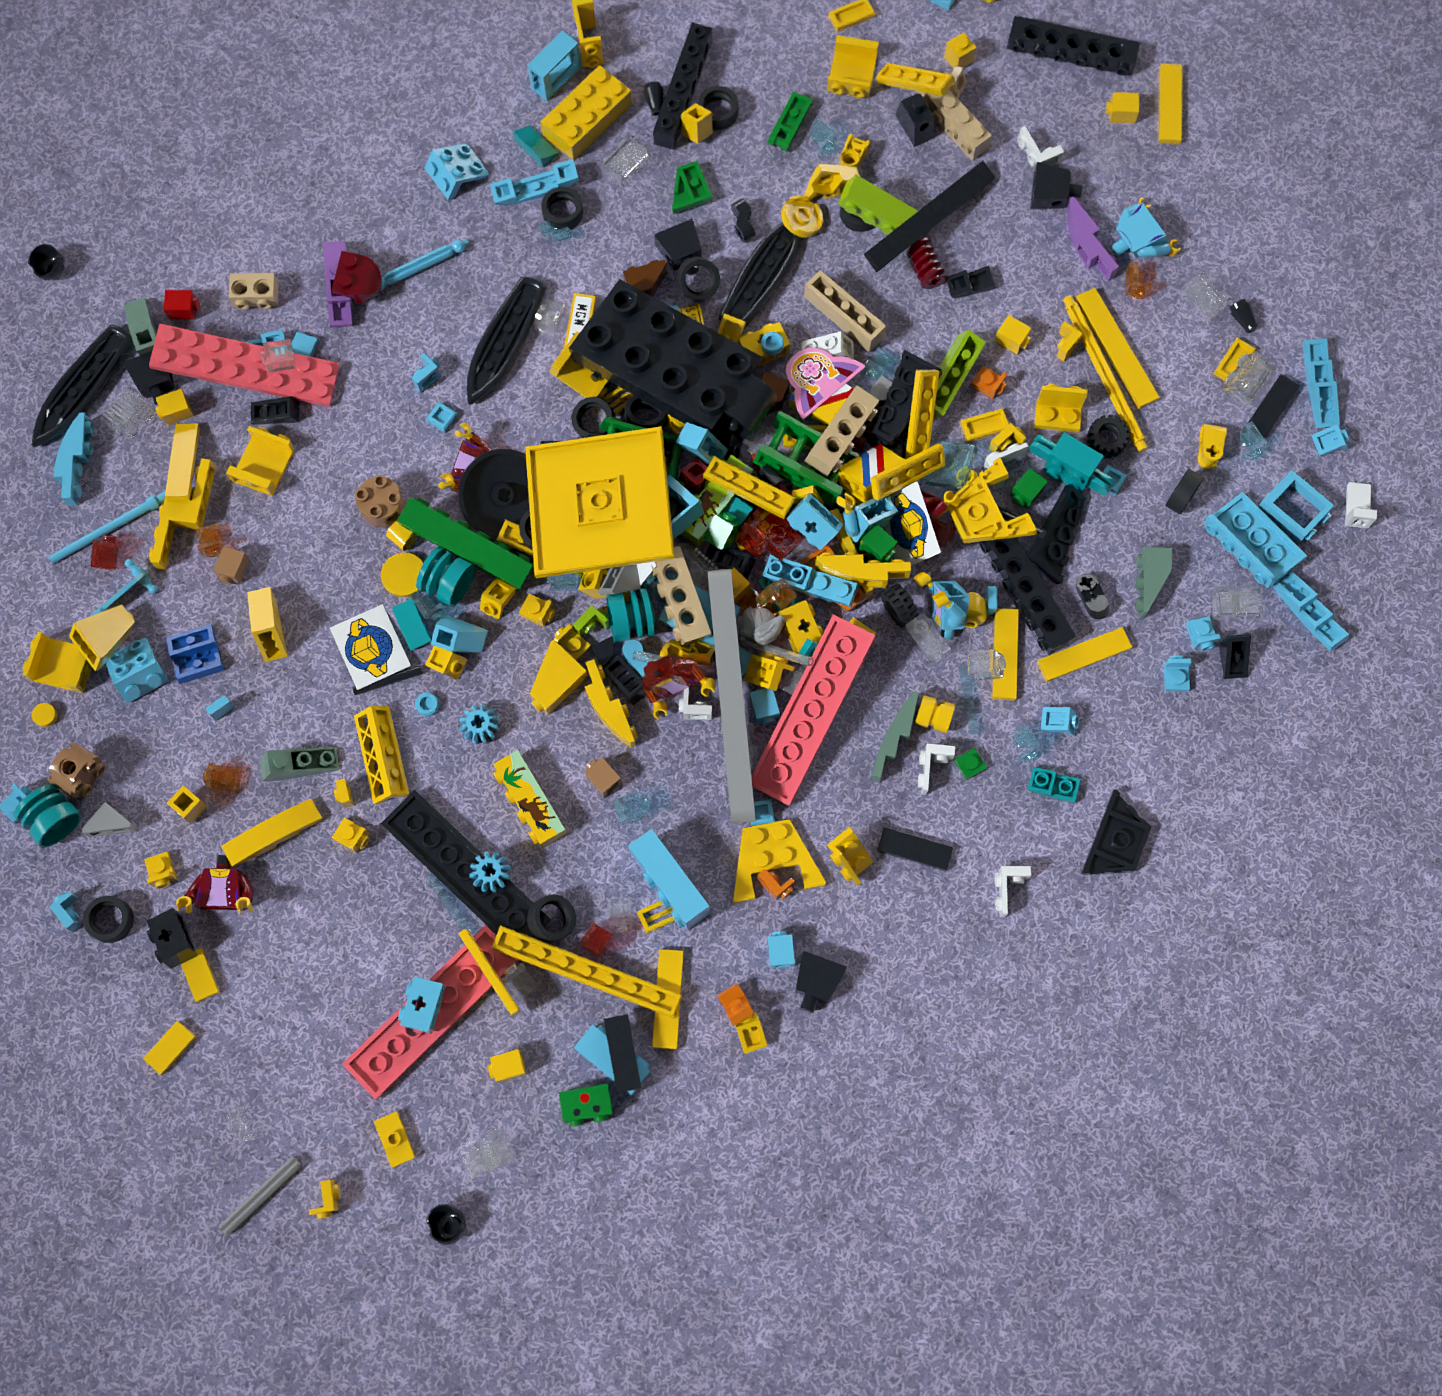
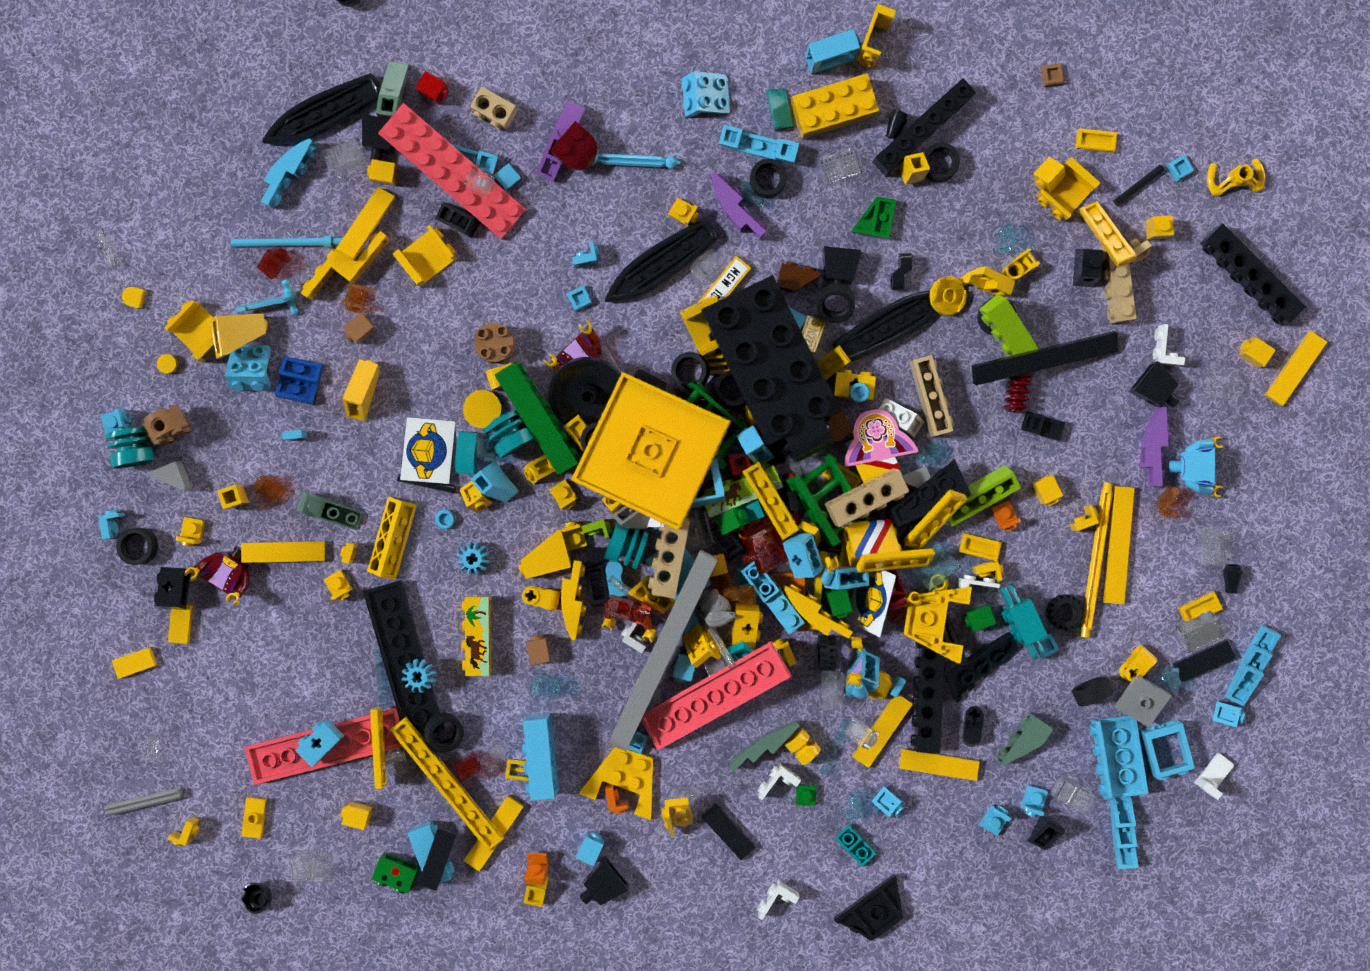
camera: 30 degrees right, 15 degrees up
green plate [768,91,813,152] -> none
yellow bracket [1034,384,1088,433] -> none
none -> yellow piece [522,586,561,611]
none -> yellow bracket [668,197,699,227]
none -> medium lavender slope [711,172,766,240]
none -> yellow brick [1033,156,1066,193]
none -> black bar [1113,165,1164,207]
none -> light grey plate [1114,675,1172,727]

